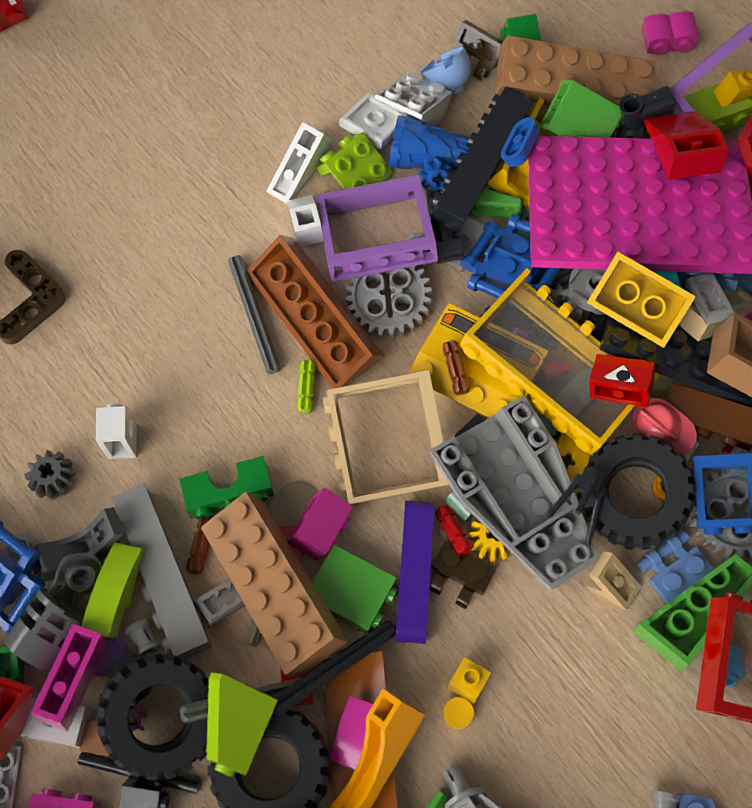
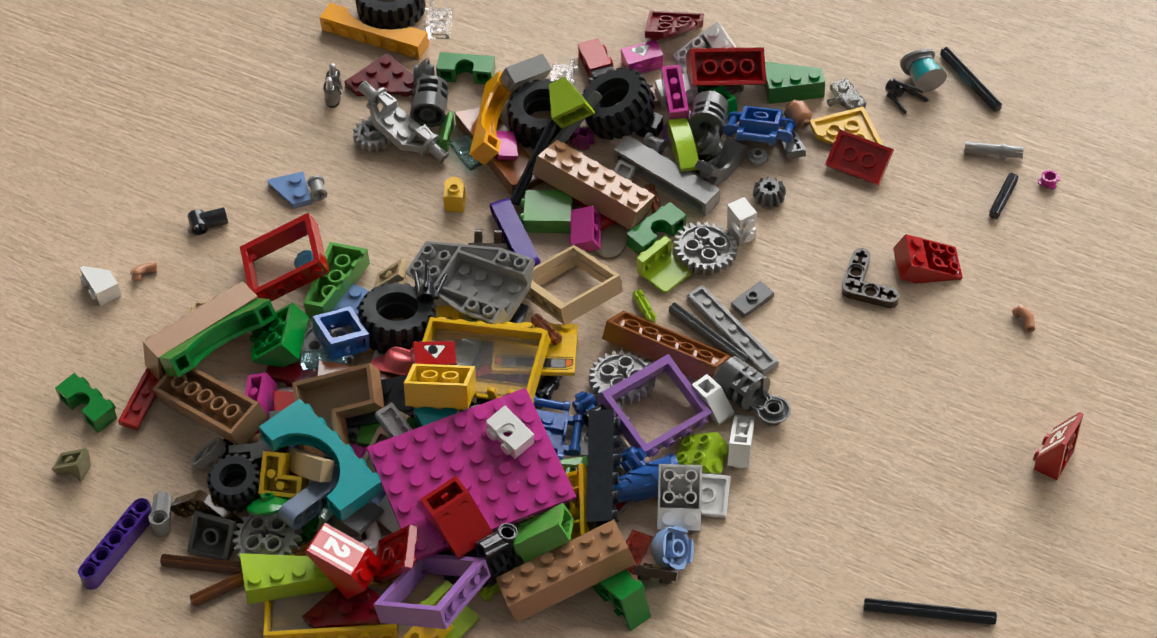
camera: 155 degrees right, 15 degrees down
blue plate [501,117,540,167] -> none
none -> clear light blue slope [449,134,483,171]
none -> white brick [486,406,534,459]
none -> blue gear [572,391,598,415]
none -> clear red plate [625,529,652,573]
none -> lime bracket [637,236,692,294]
none -> light grey gear [673,221,738,275]
none -> light grey tile [687,285,779,375]
none -> dark grey cylinder [714,356,791,426]
none -> plate [731,281,774,318]

